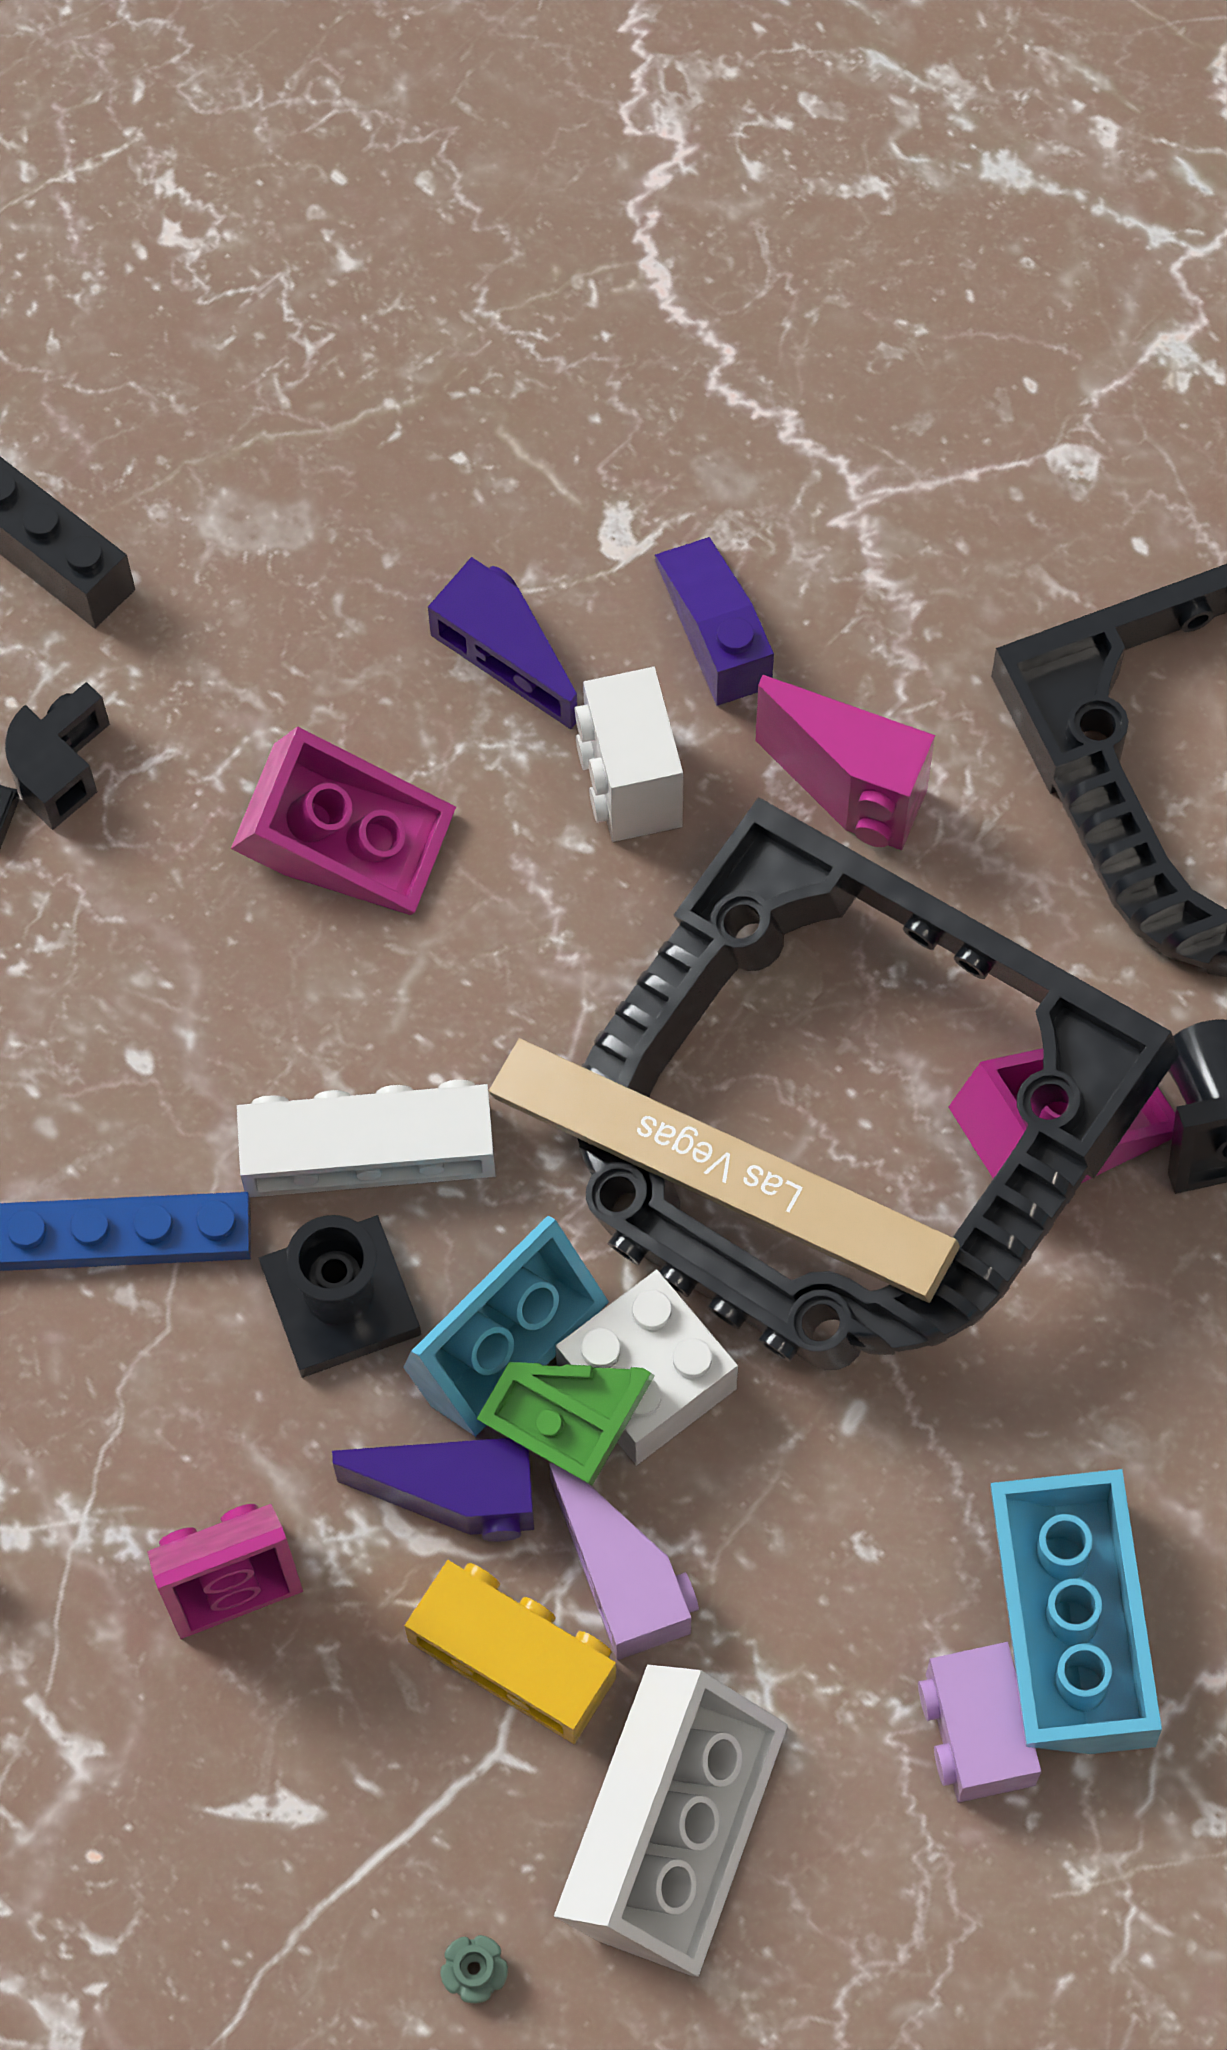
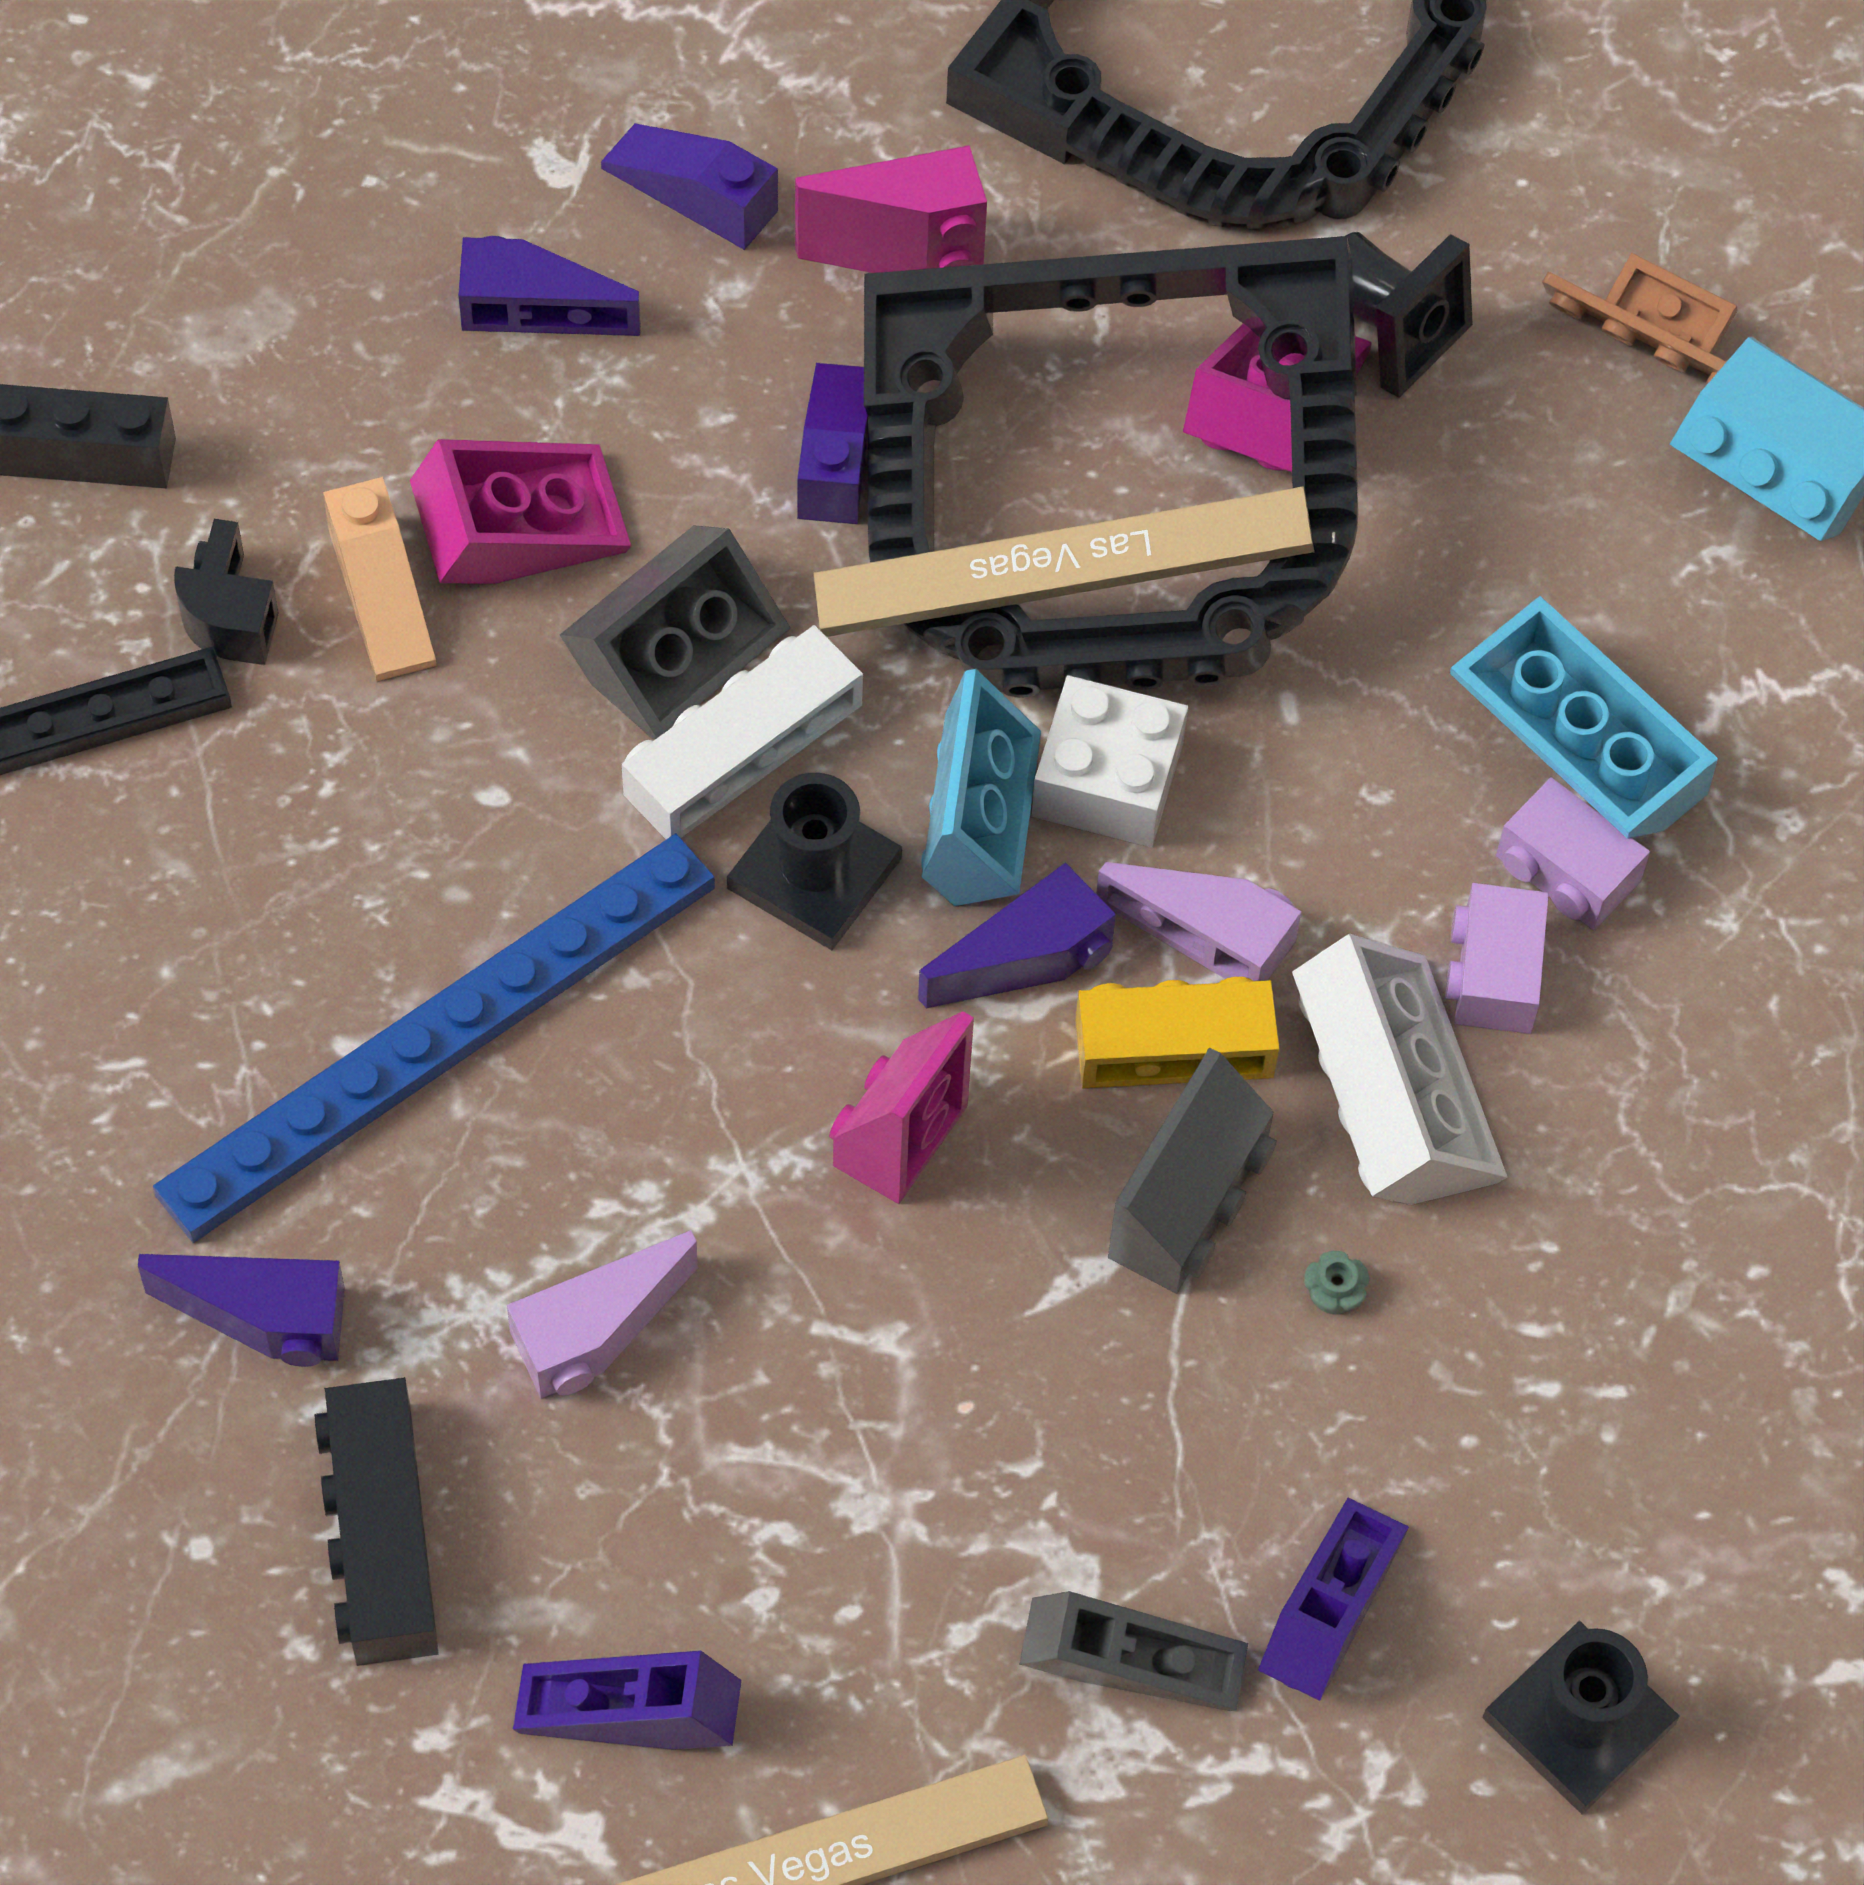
camera: 40 degrees left, 5 degrees down
bright green wing [477,1362,655,1486] -> none
white brick [574,667,683,842] -> none
none -> light nougat slope [323,477,437,682]
none -> dark grey slope [560,525,790,739]
none -> dark purple slope [797,363,868,524]
none -> dark grey slope [1108,1047,1277,1294]
none -> lavender brick [1445,883,1549,1034]

